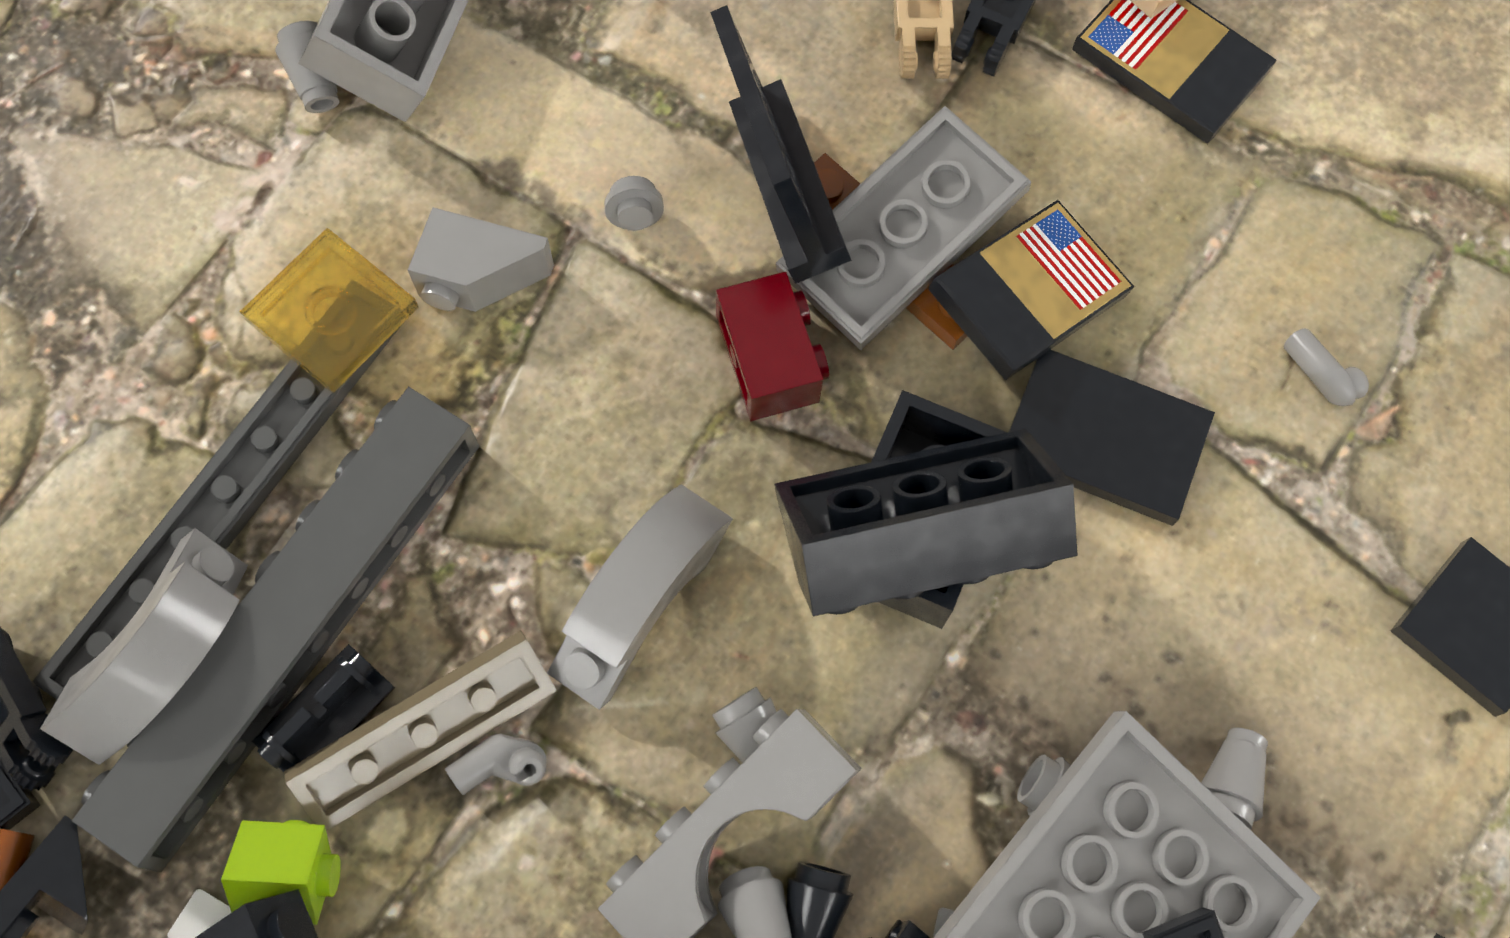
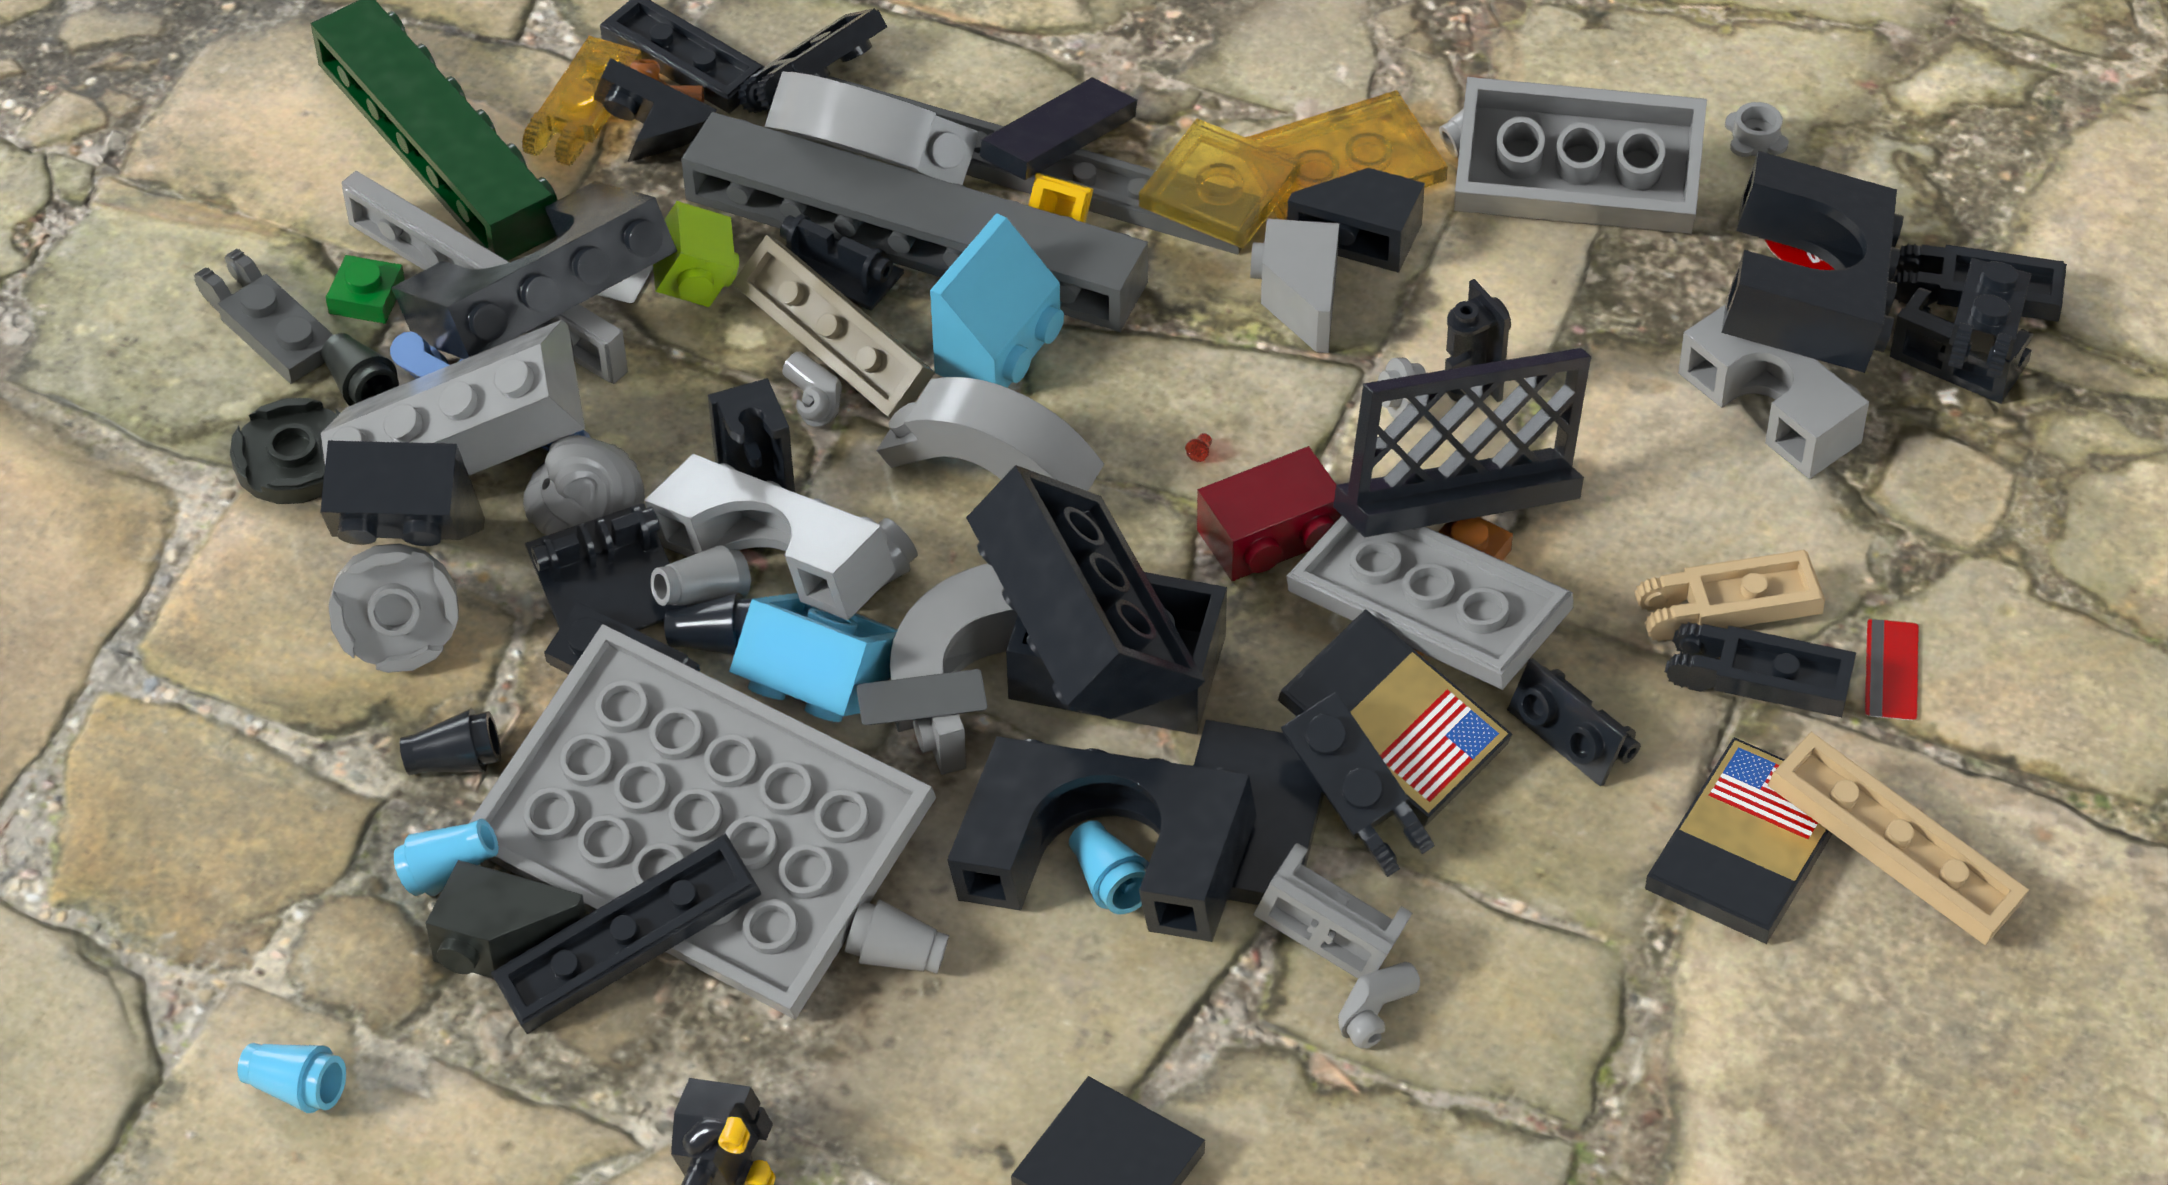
camera: 85 degrees right, 20 degrees down
none -> black hinge [708,378,795,492]
none -> medium azure slope [729,593,898,722]
none -> dark grey sticker [856,669,988,726]
none -> light grey arch [890,563,1018,775]
none -> medium azure slope [930,213,1064,388]
none -> black arch [947,736,1257,942]
none -> black tile [980,77,1138,180]
none -> yellow slope [1028,173,1094,223]
none -> medium azure cone [1069,821,1149,915]
none -> clear red piece [1185,433,1212,462]
none -> clear yellow tile [1238,90,1448,220]
none -> light grey hinge [1253,843,1413,979]
none -> black hinge [1281,691,1435,877]
none -> black slope [1287,168,1425,273]
none -> black hinge [1445,279,1511,402]
none -> black hinge [1507,658,1641,787]

